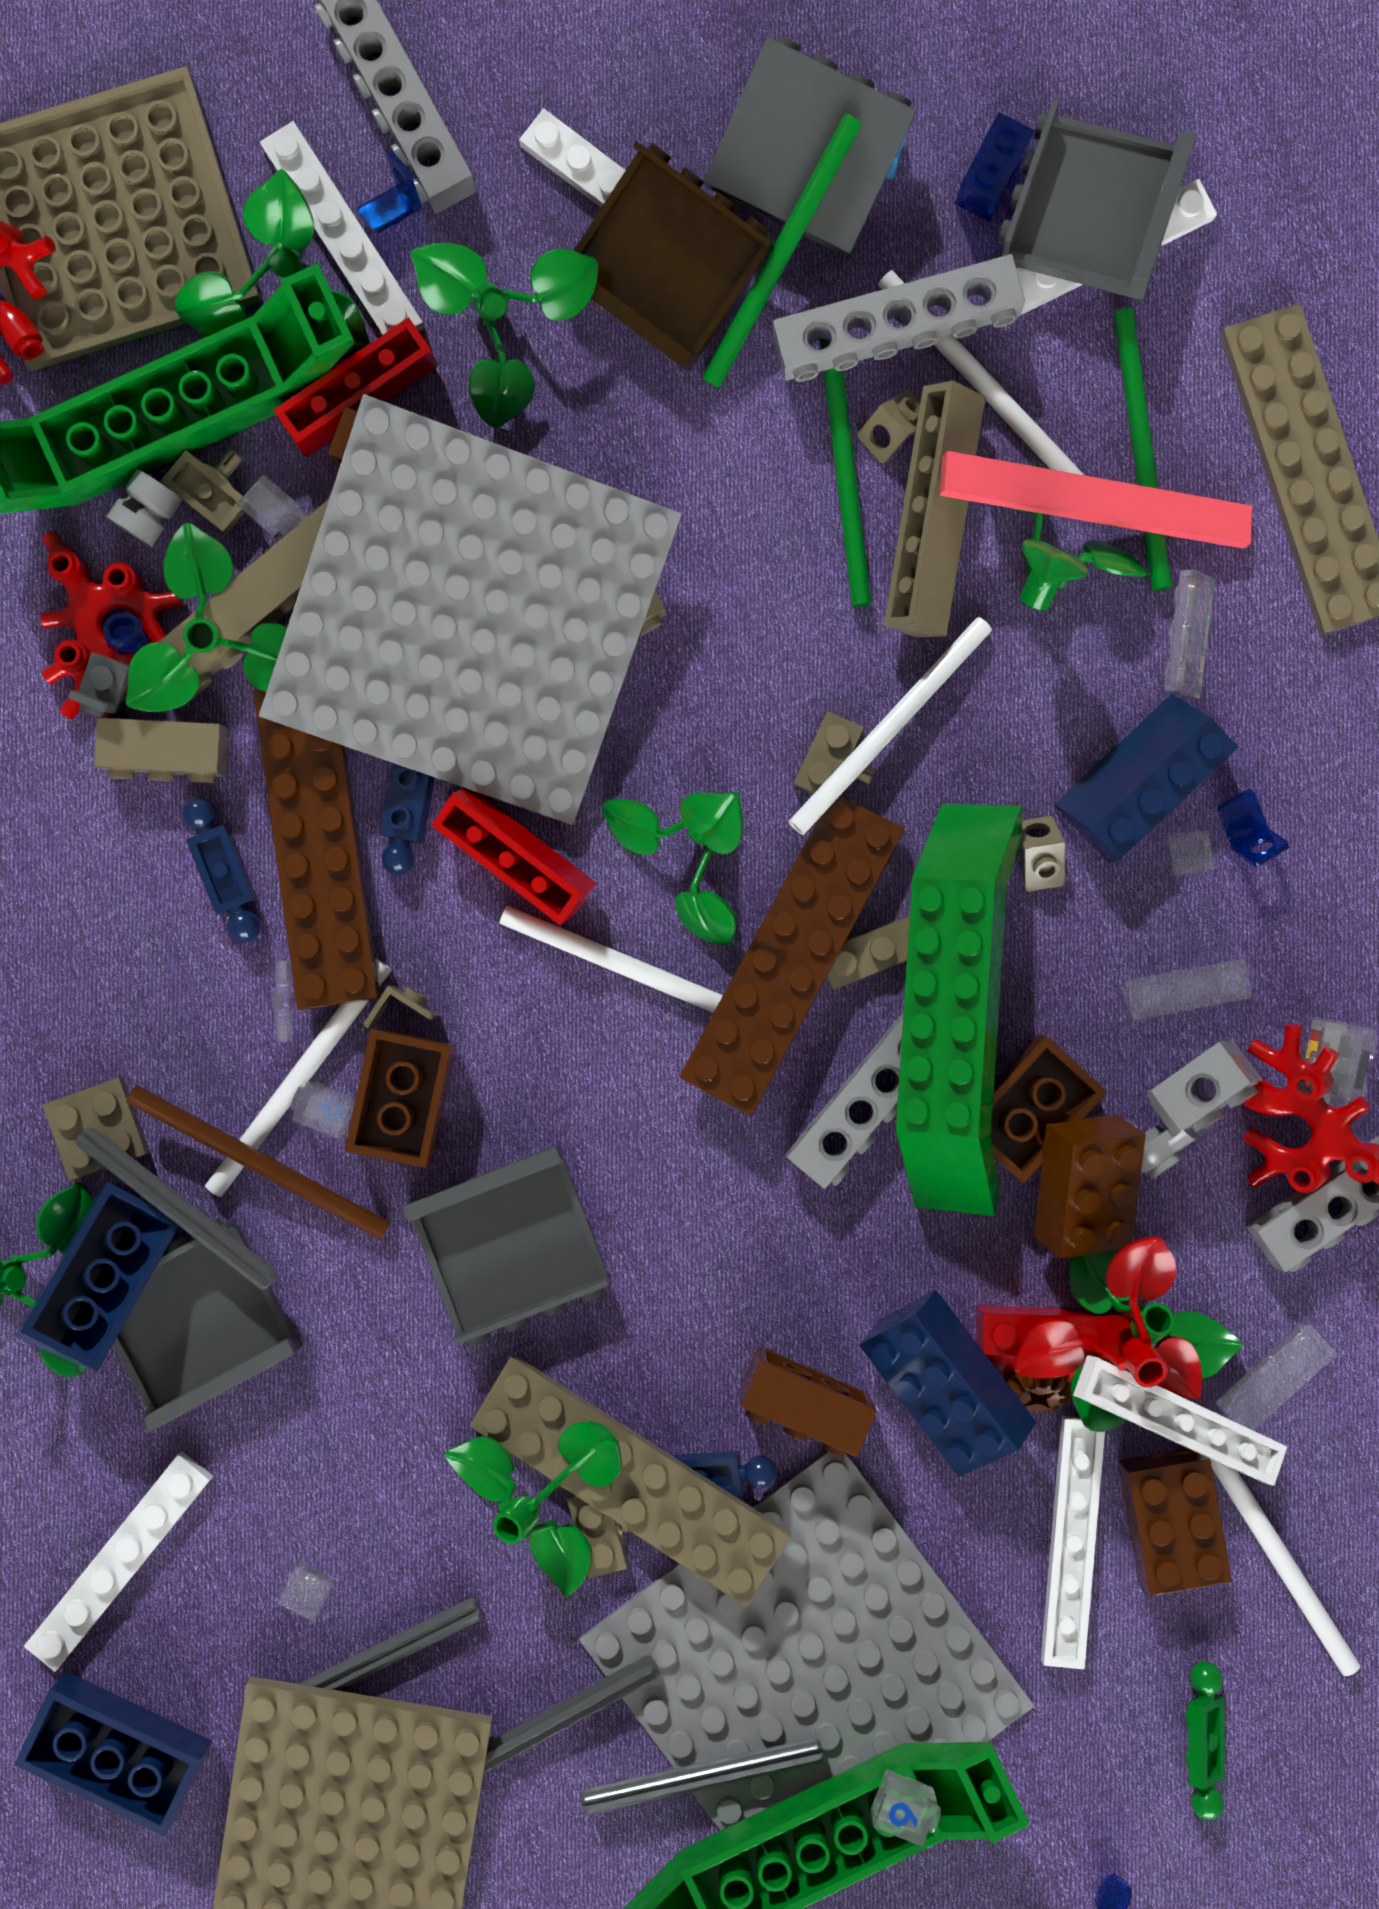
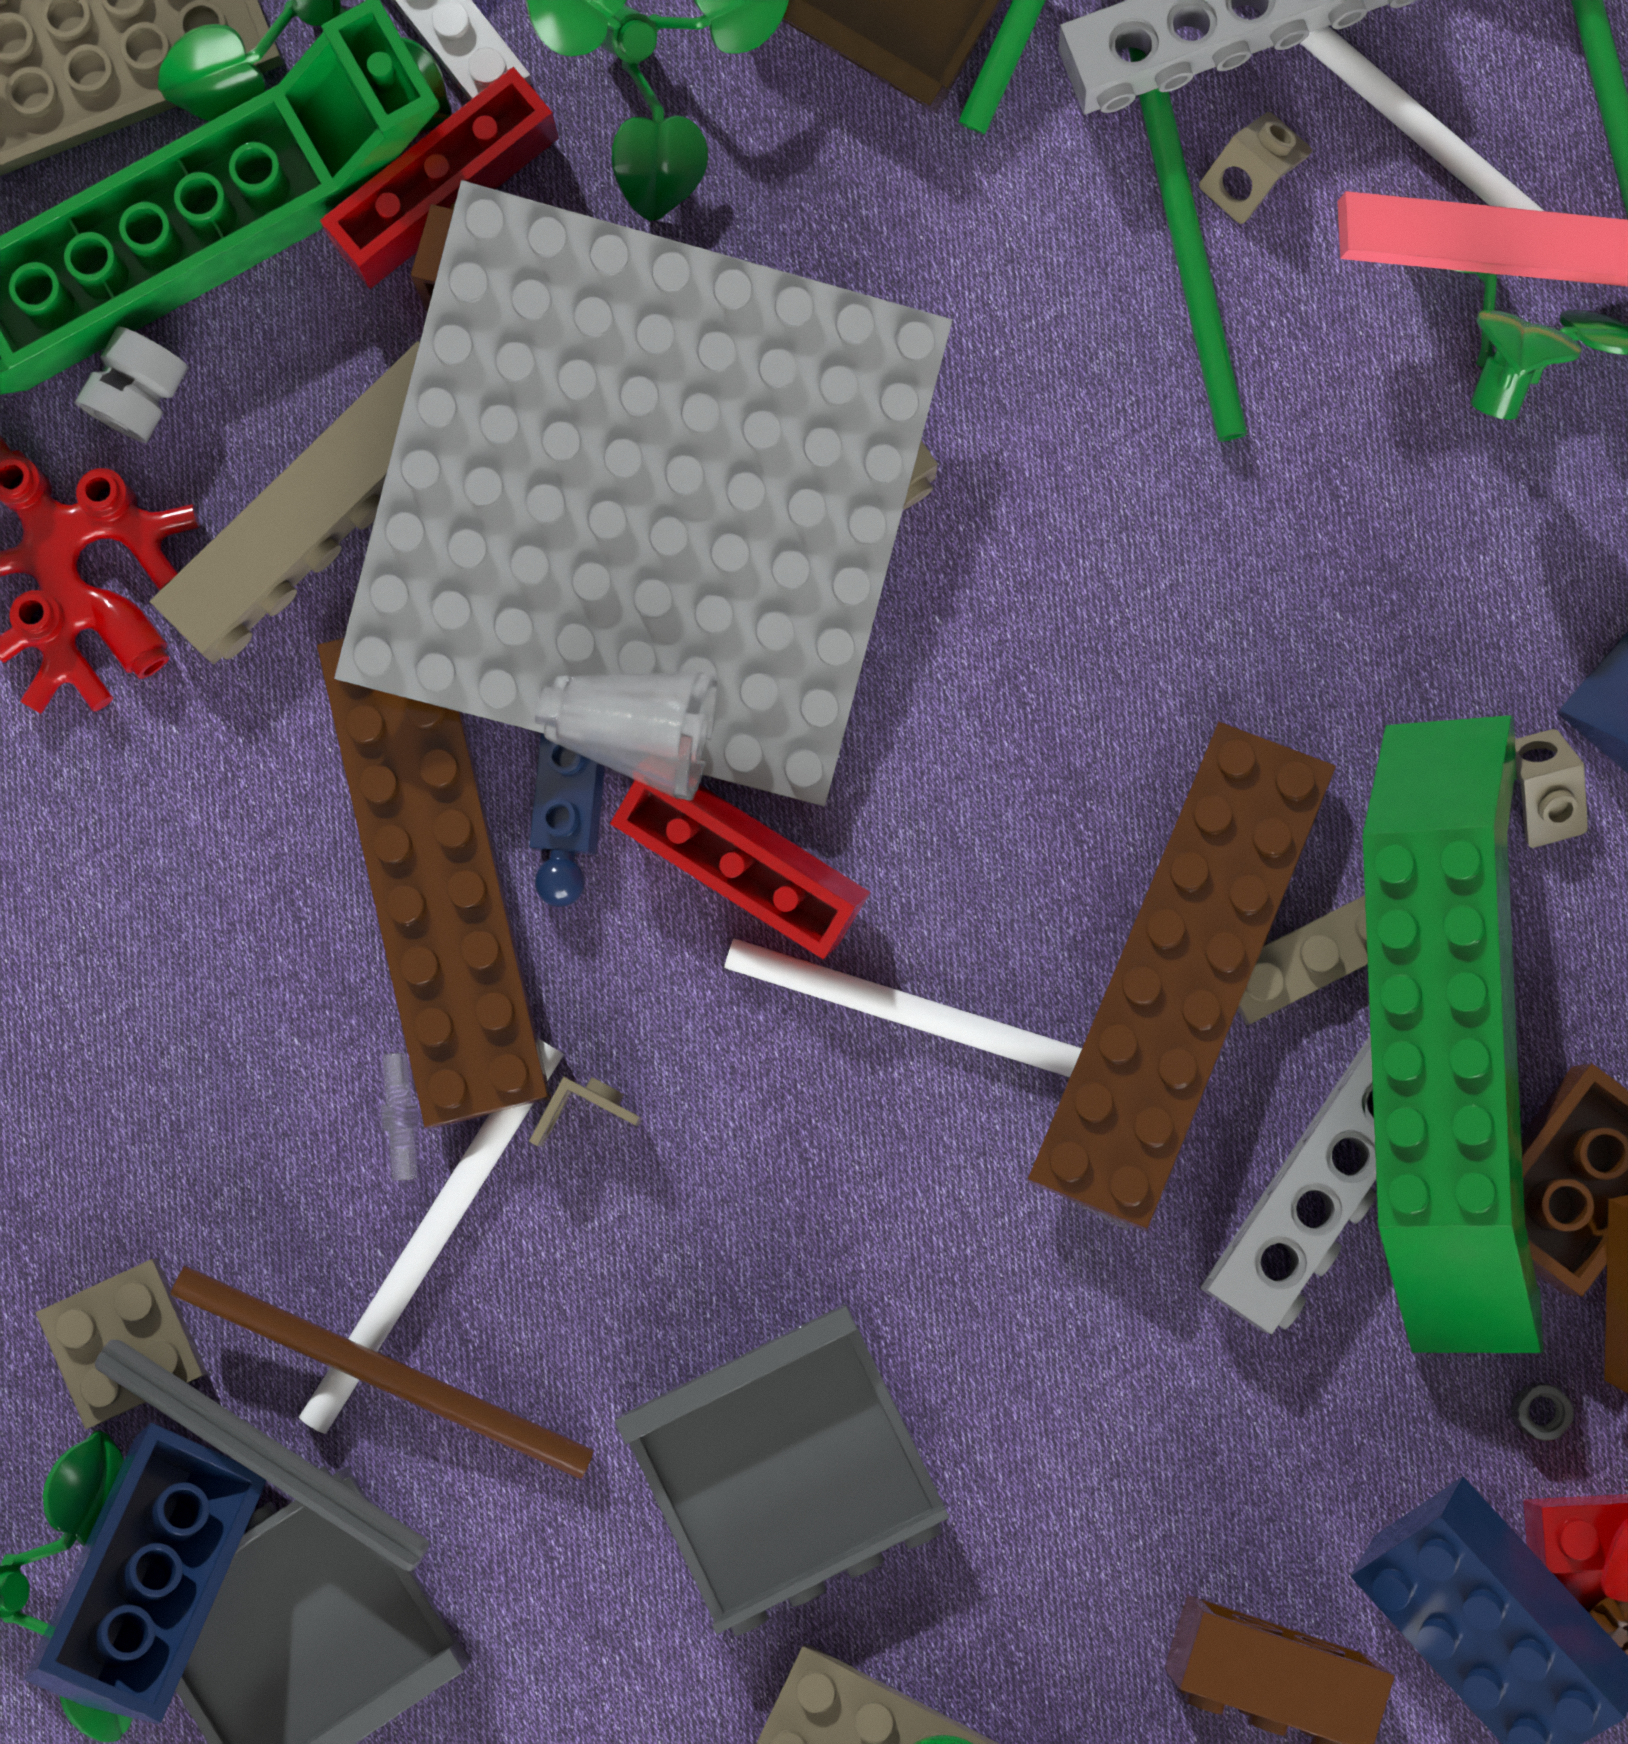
camera: 10 degrees left, 5 degrees down
dark grey bracket [68,652,130,718] -> none
dark tan brick [94,718,229,784] -> none
clear blue tile [103,612,146,655] -> none
green plant [126,523,287,712] -> none
dark tan plate [160,449,252,536] -> none
dark blue plate [182,798,261,942] -> none
clear brick [237,474,308,542] -> none
clear brick [290,1080,356,1139] -> none
reddish brown brick [345,1028,457,1168] -> none
green plant [602,791,743,945] -> none
white piece [788,617,992,835] -> none
dark tan plate [793,711,877,795] -> none
dark tan brick [884,381,986,638] -> none
none -> clear cone [535,672,718,800]
none -> dark grey axle [1510,1382,1574,1442]

